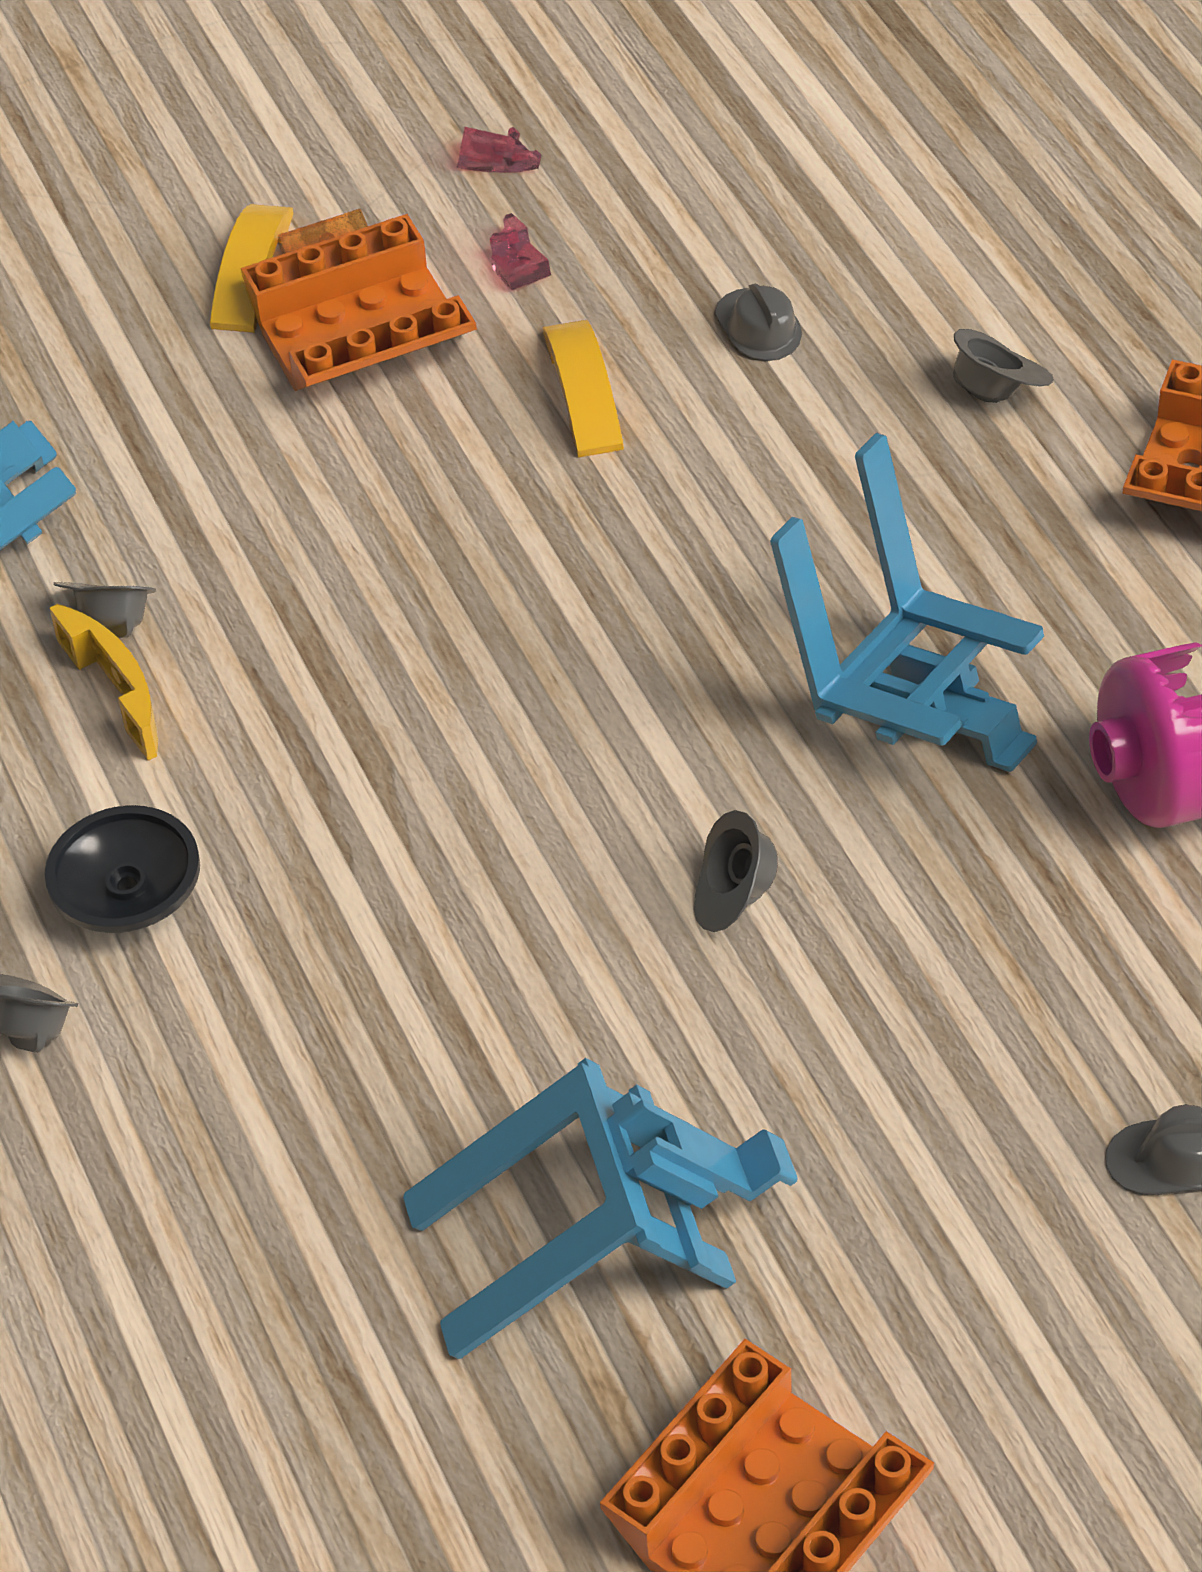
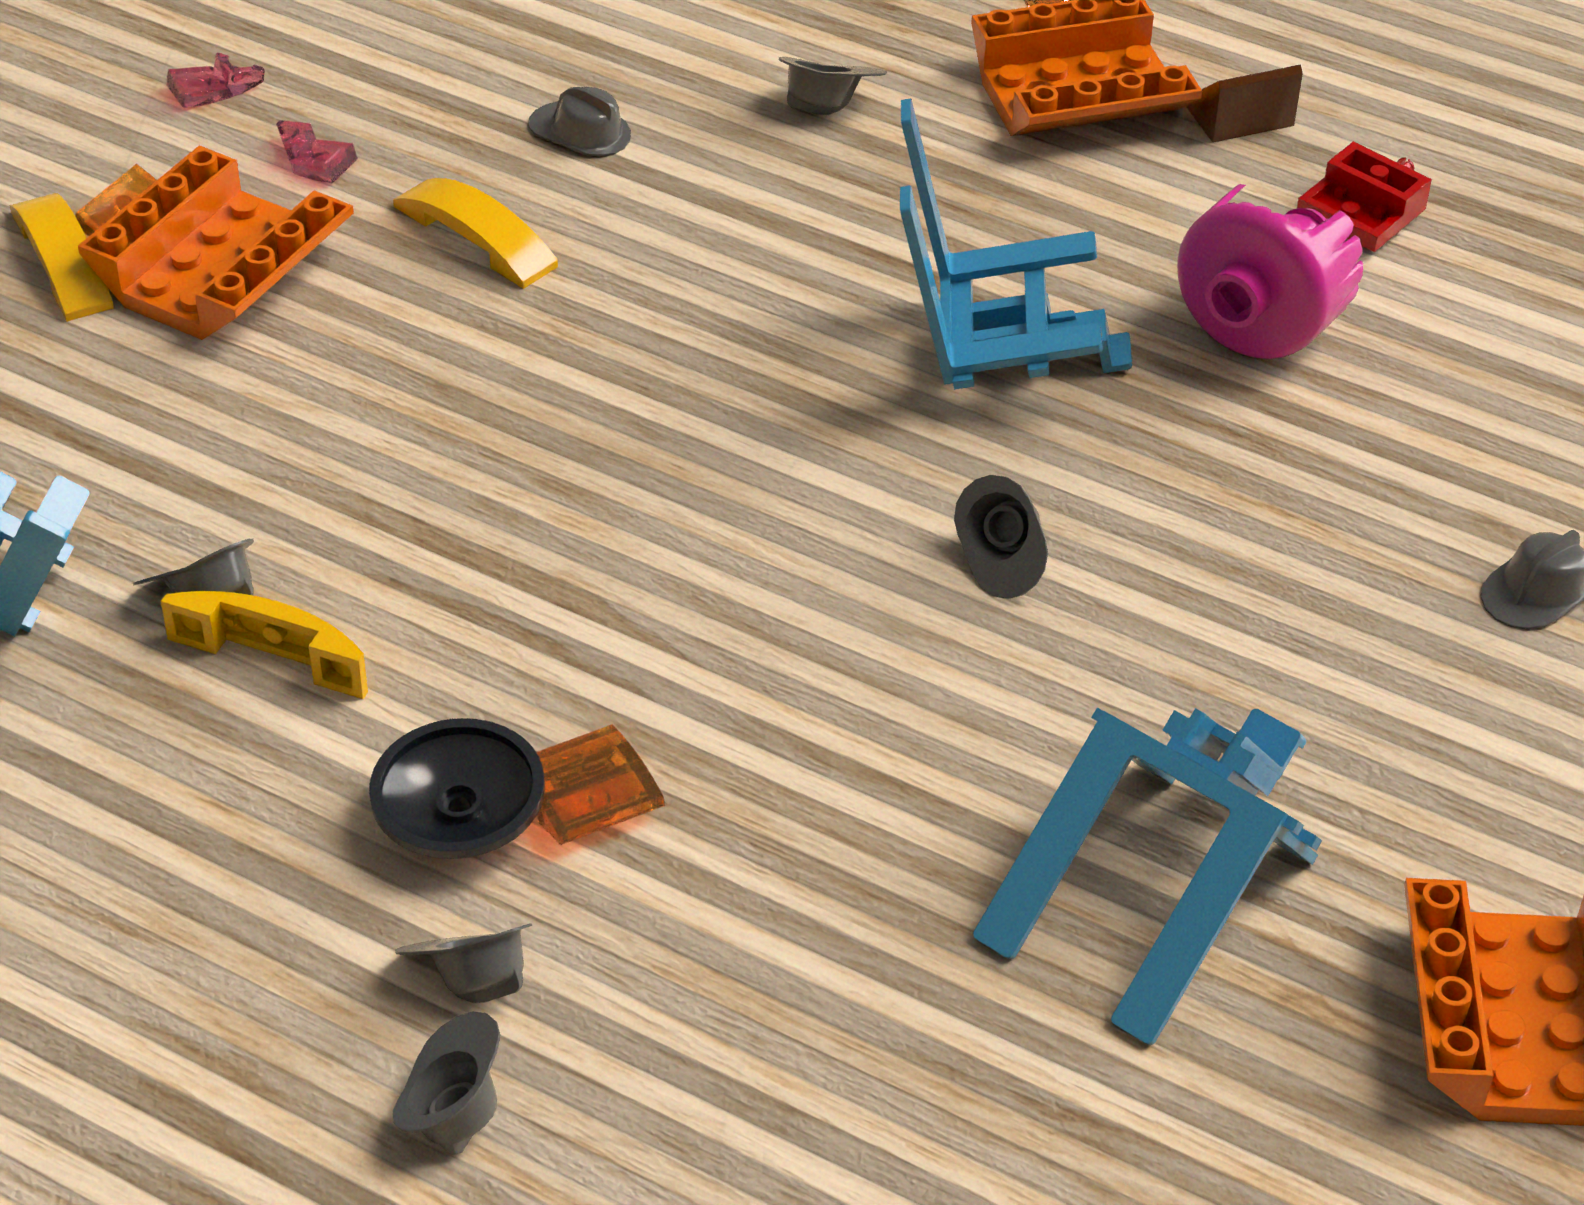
camera: 40 degrees left, 5 degrees down
none -> clear orange slope [536,724,665,845]

